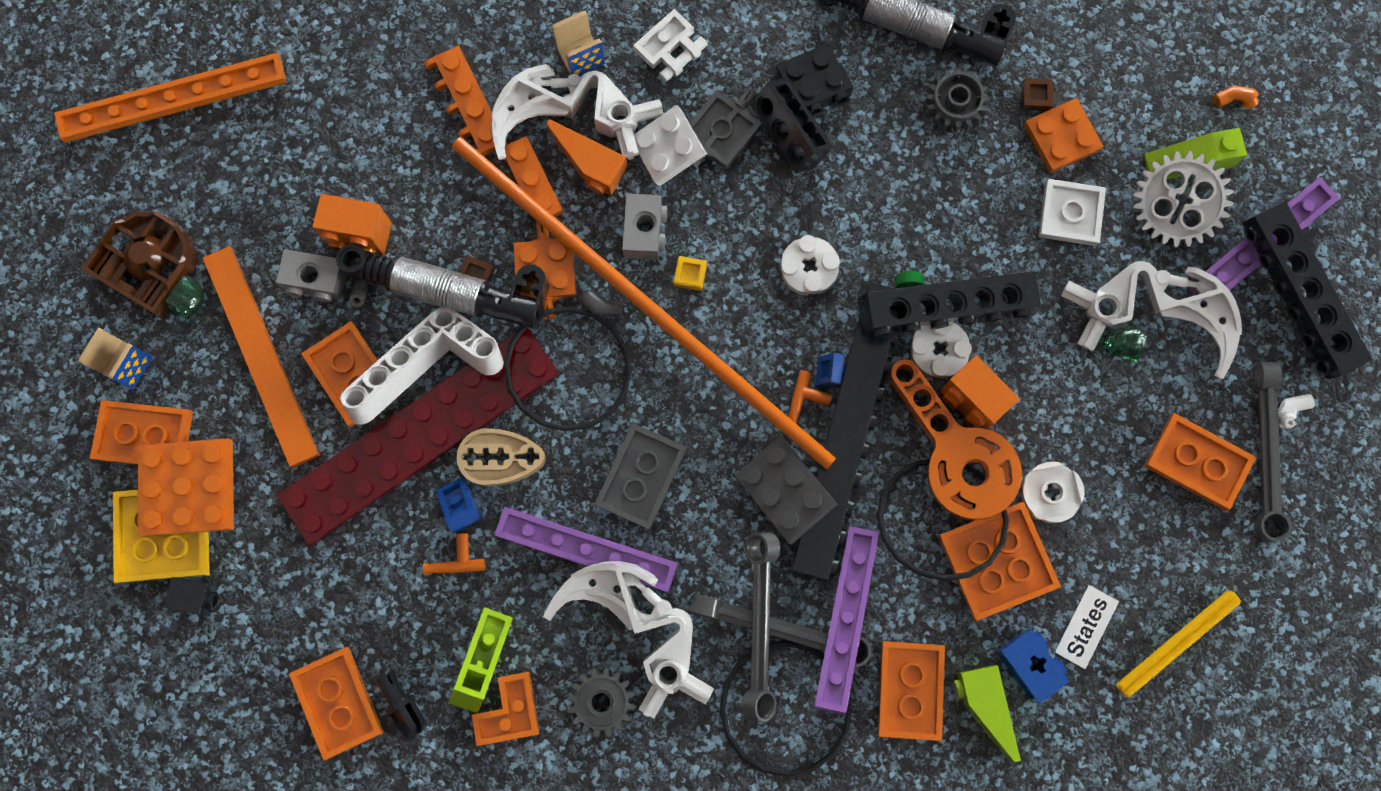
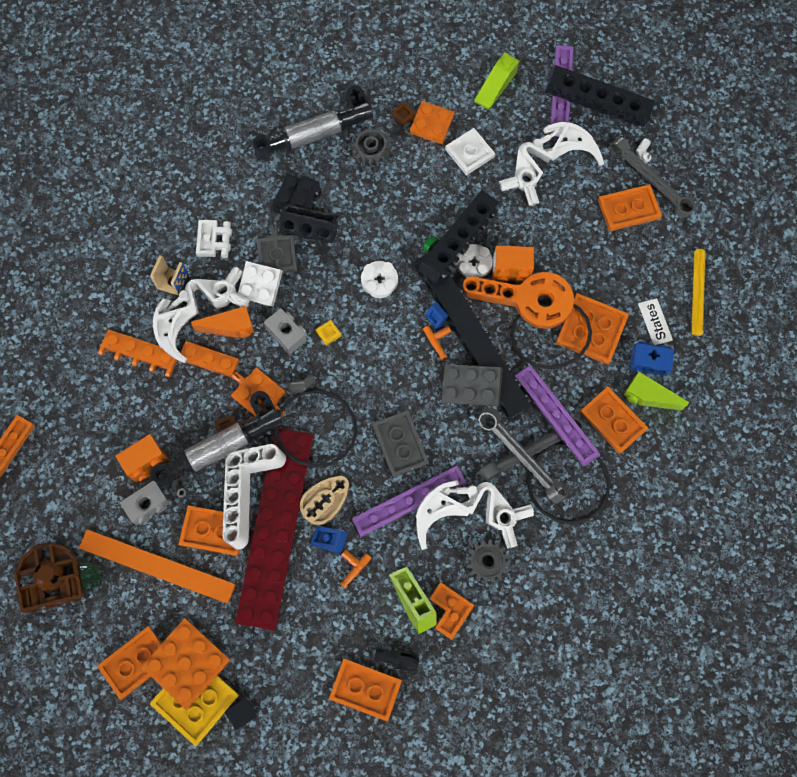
camera: 50 degrees left, 5 degrees down
tan piece [78,328,153,390] -> none
orange piece [452,137,836,470] -> none
white plate [1021,462,1084,523] -> none
clear green piece [1103,325,1147,362] -> none
white gear [1133,151,1234,247] -> none
orange arm [1213,85,1259,109] -> none

